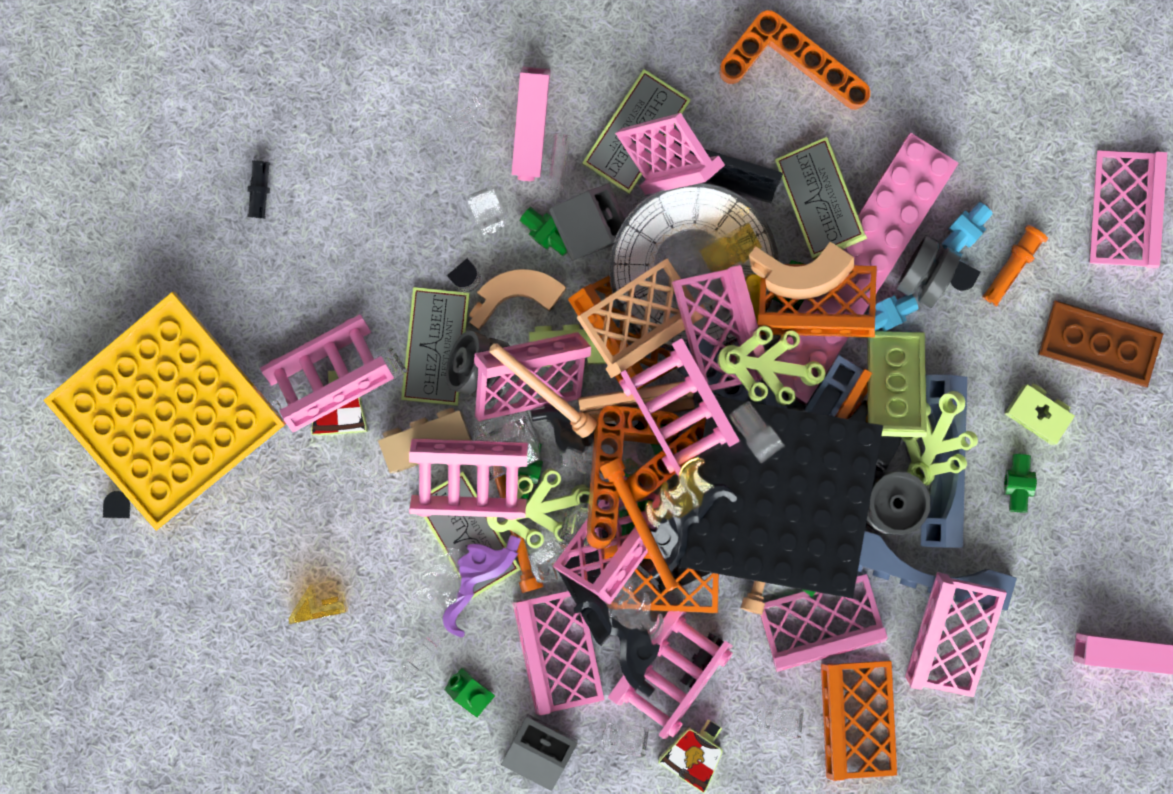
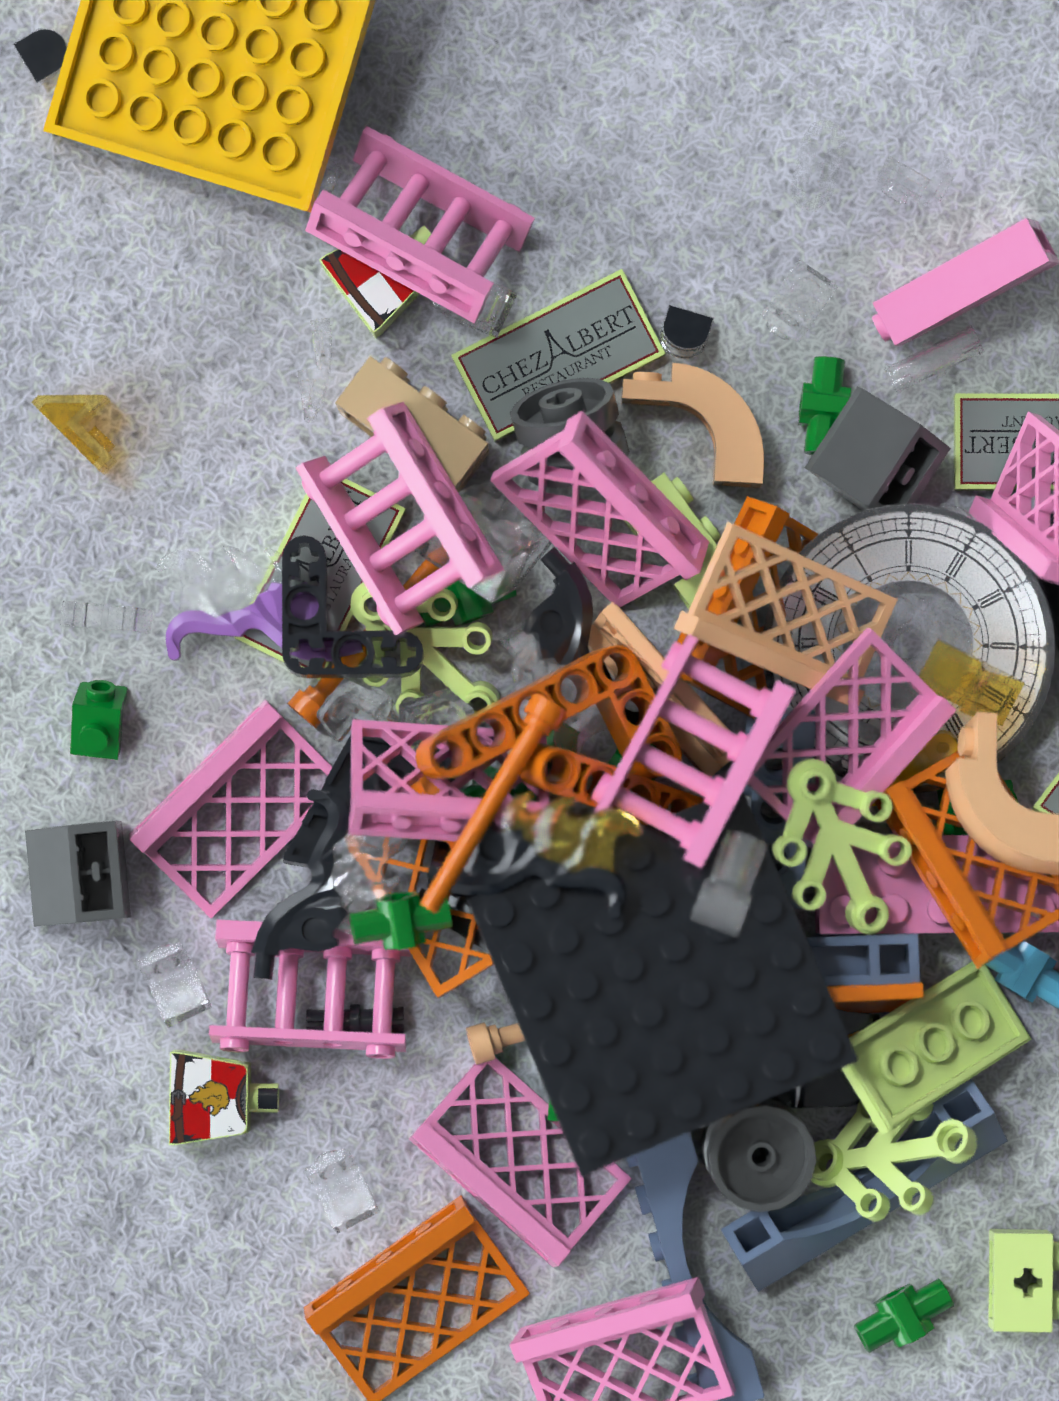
camera: 65 degrees right, 0 degrees up
light nougat piece [490,343,597,438] -> none
none -> black beam [282,536,424,678]
none -> green axle [349,891,452,950]

